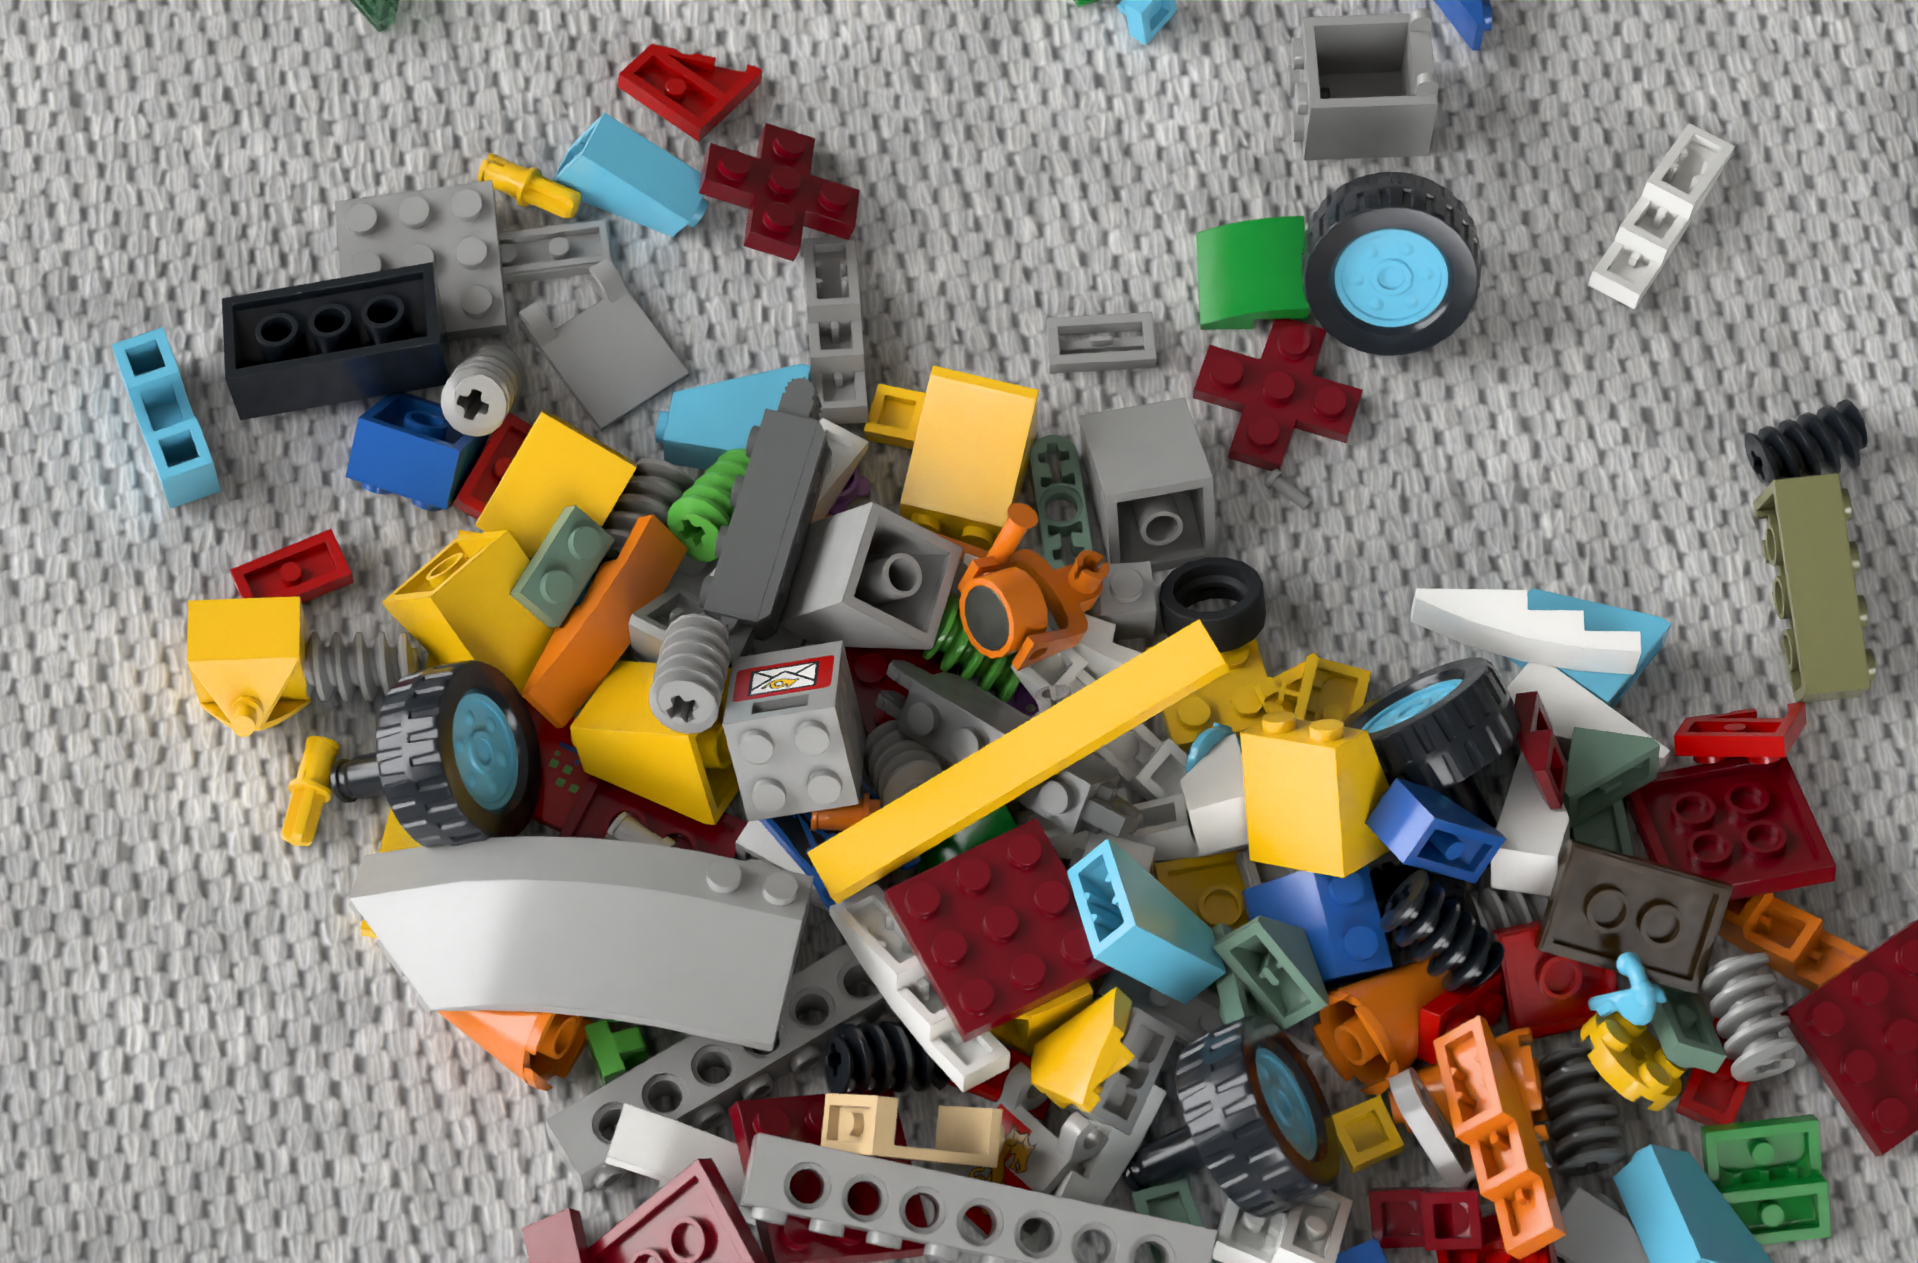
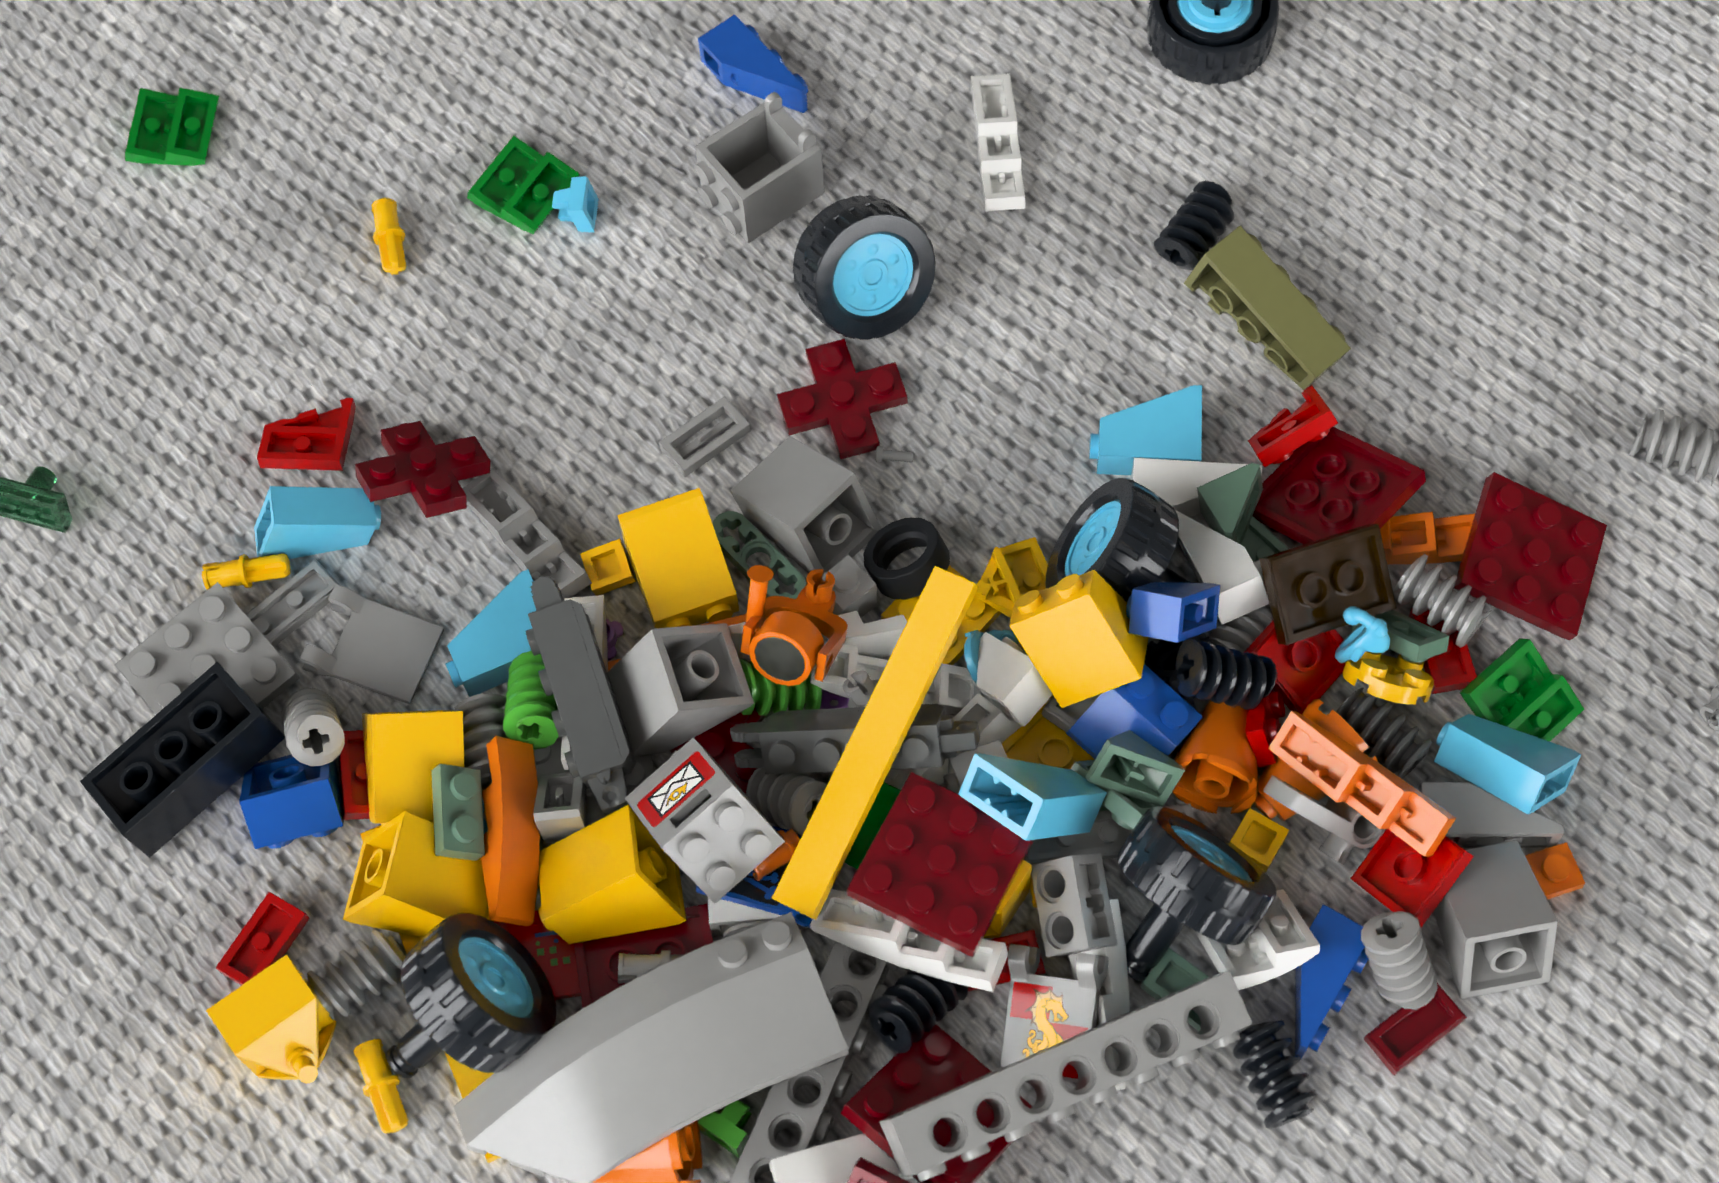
camera: 30 degrees left, 0 degrees up
medium azure arch [111,327,221,509] -> none
light grey piece [649,613,731,734] -> none
tan panel [821,1093,1005,1168] -> none
yellow slope [1031,986,1135,1113] -> none
green slope [1196,216,1309,330] -> none
dark red slope [1369,1187,1485,1251] -> none
white slope [1411,588,1641,675] -> none
dark red slope [1515,691,1568,810] -> none

